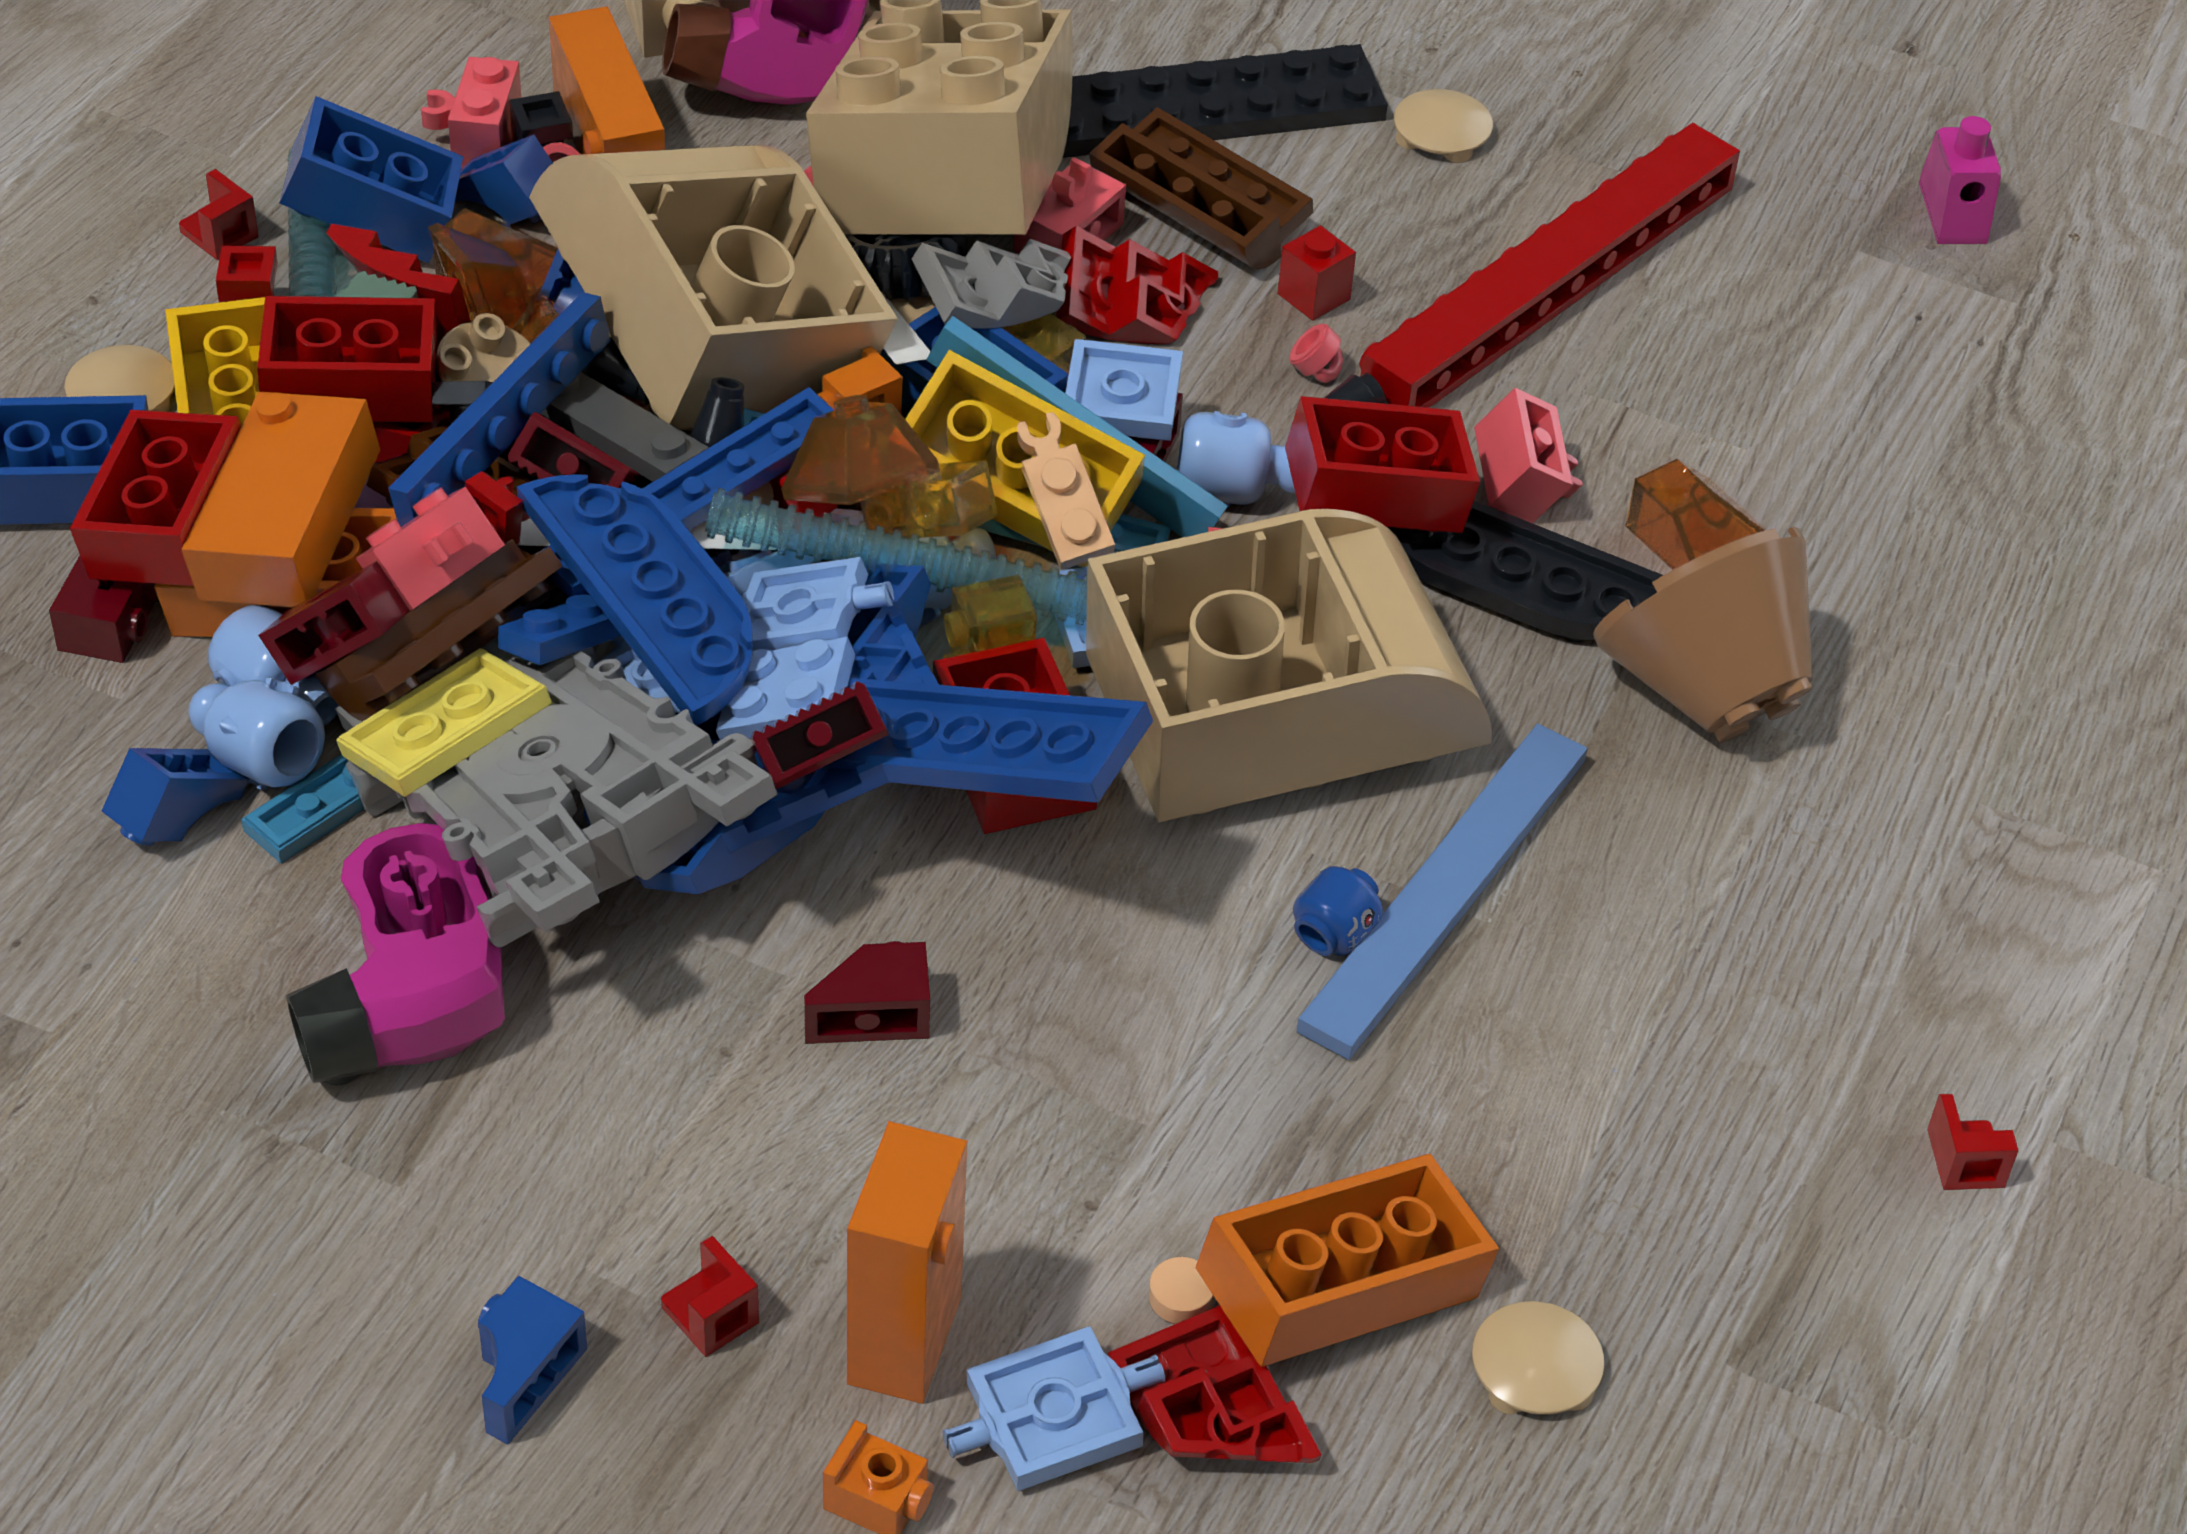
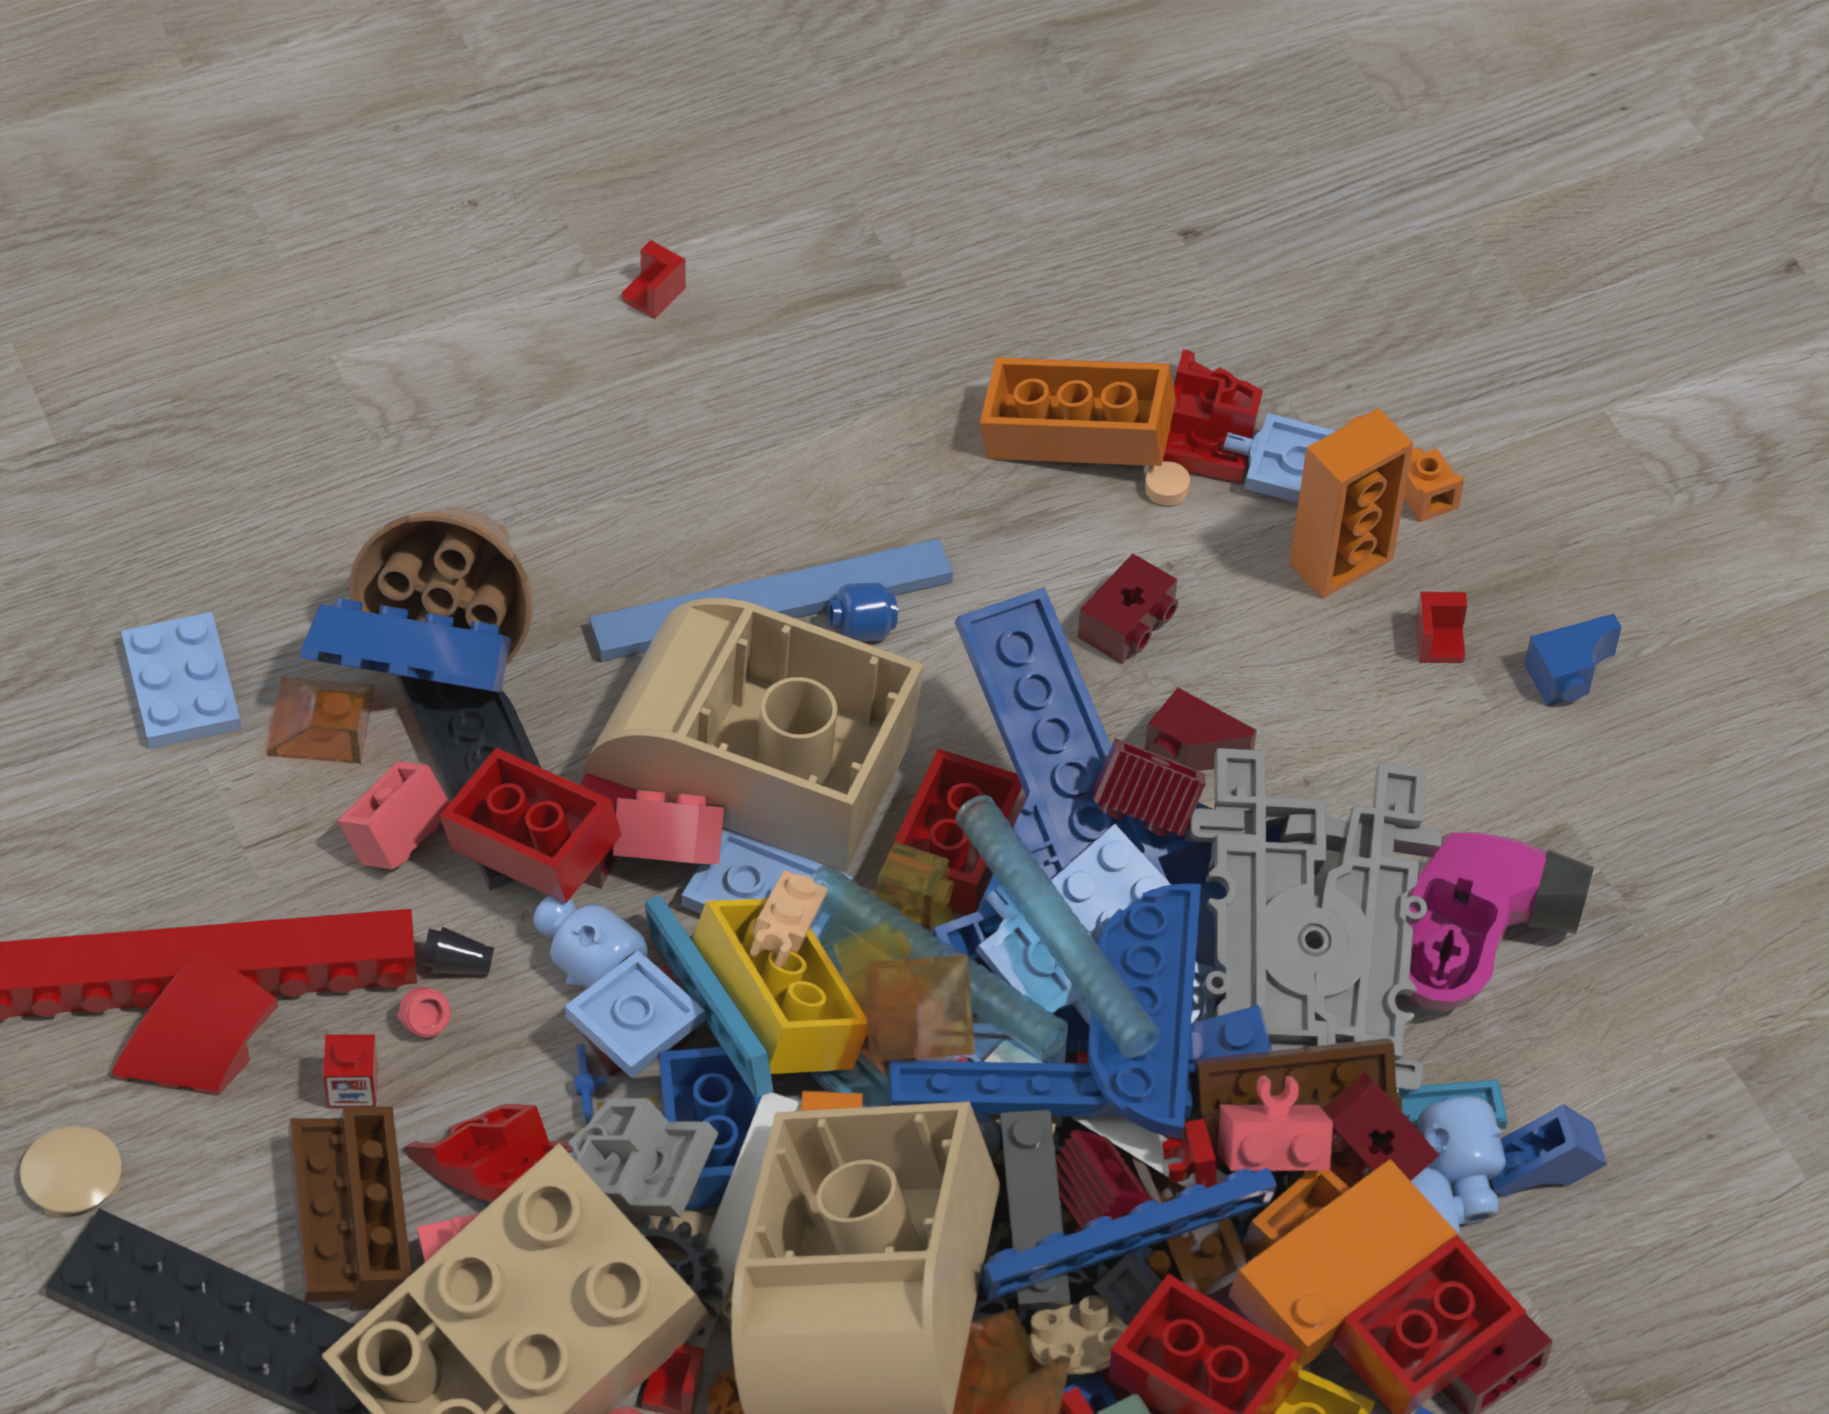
camera: 140 degrees left, 5 degrees up
light yellow tile [336,648,552,797] -> none
tan dish [1472,1301,1604,1414] -> none
none -> red slope [112,946,278,1096]
none -> light blue plate [121,612,241,749]
none -> blue wedge [300,598,511,693]
none -> clear light blue piece [956,795,1160,1058]
none -> dark red brick [1077,553,1178,664]

